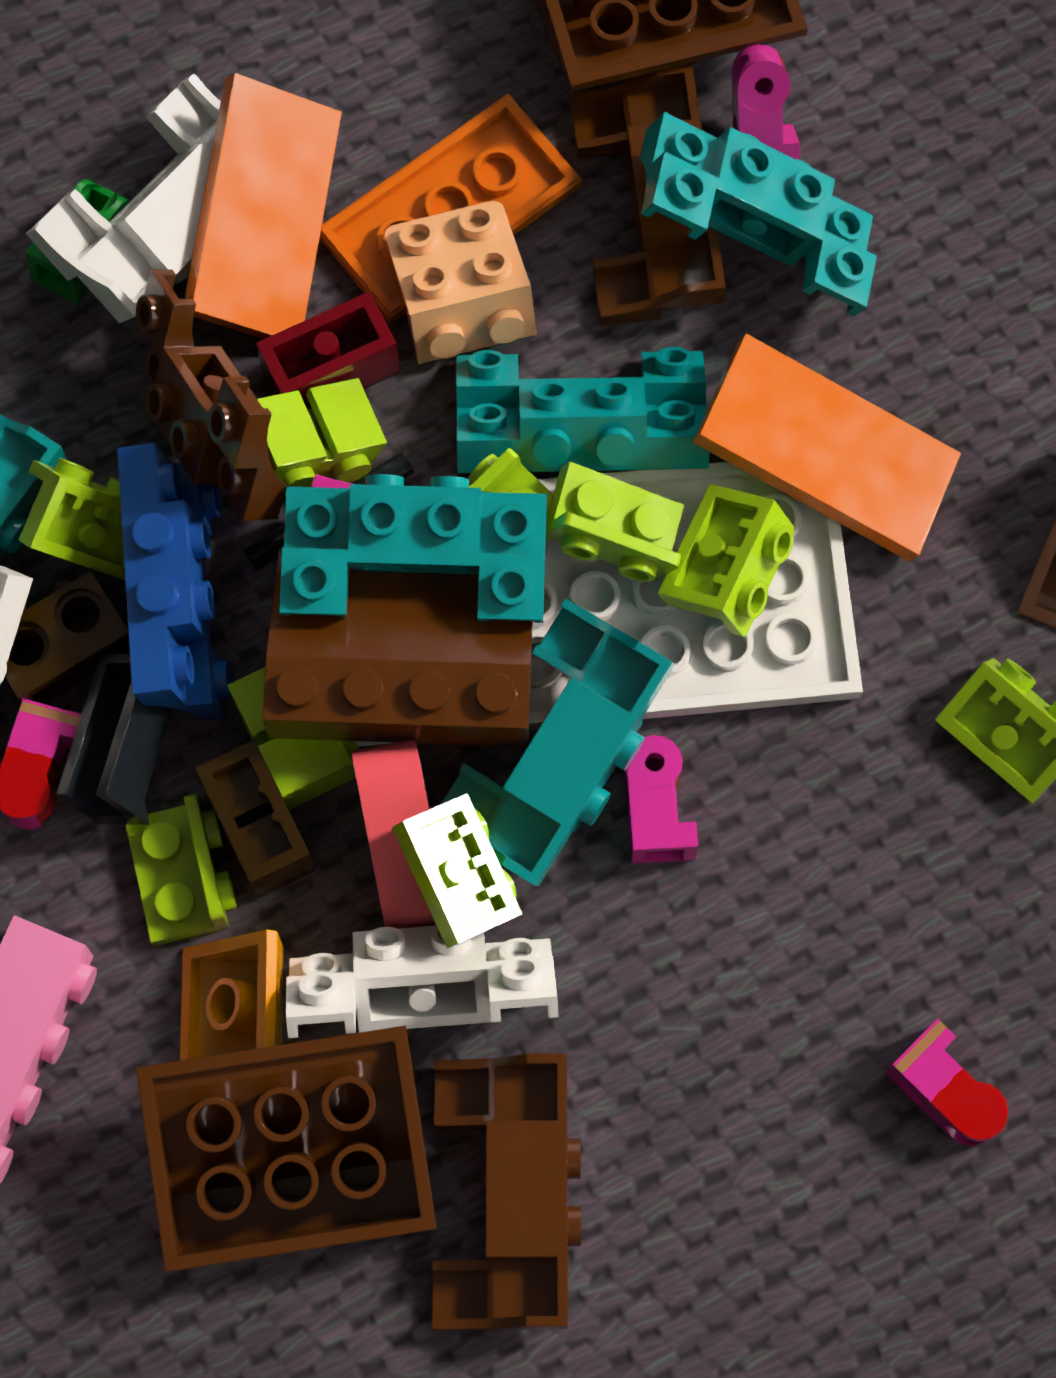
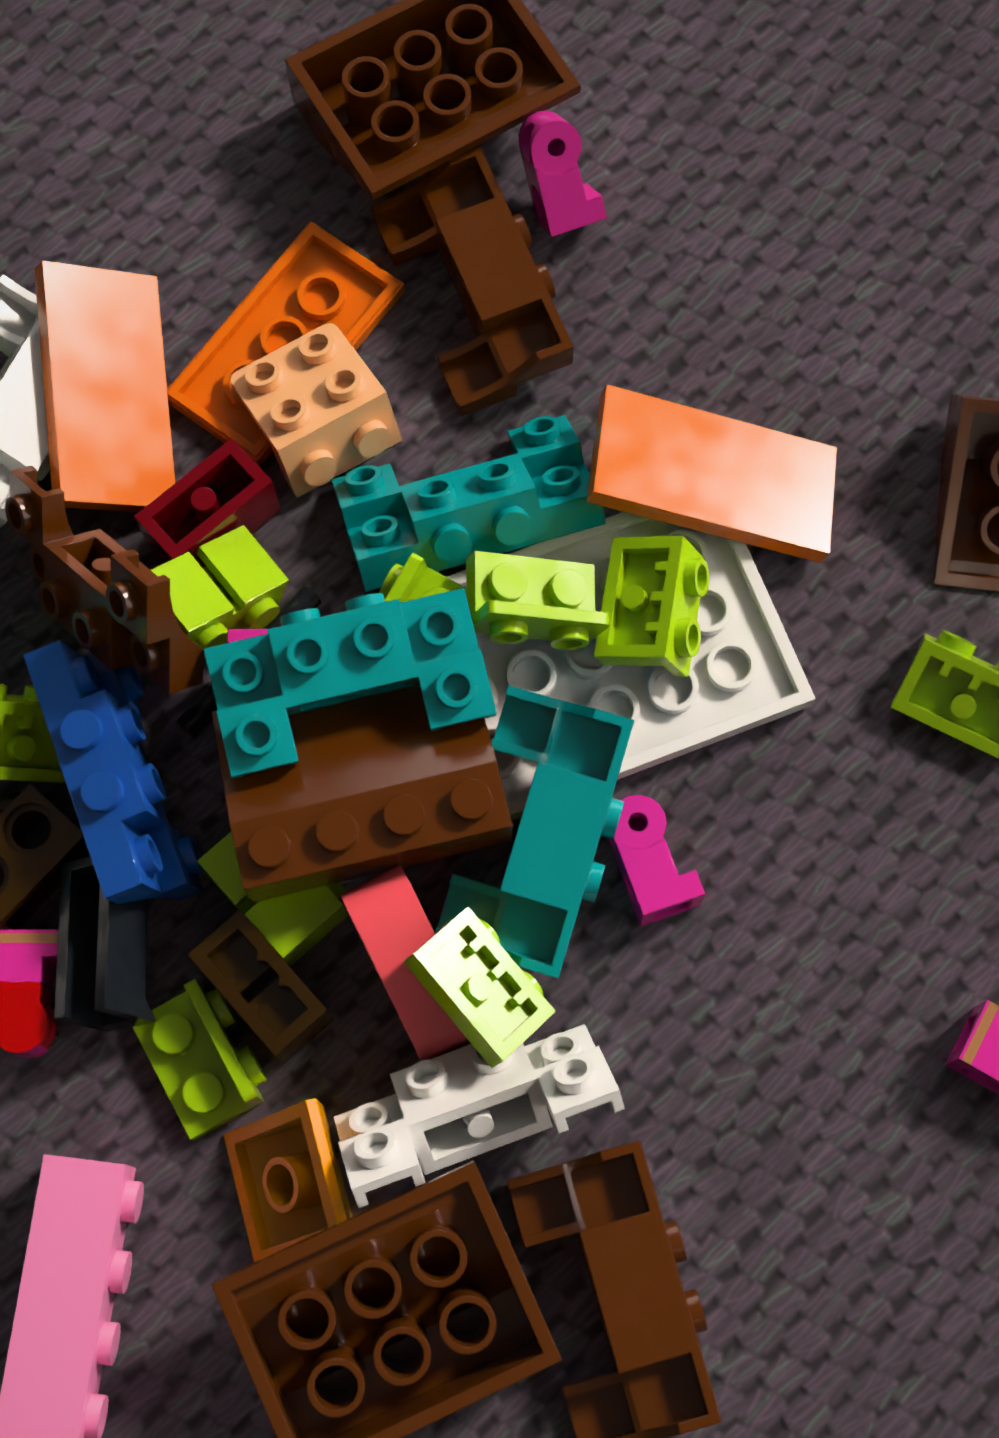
camera: 15 degrees left, 0 degrees up
teal bracket [639,112,877,317] -> none

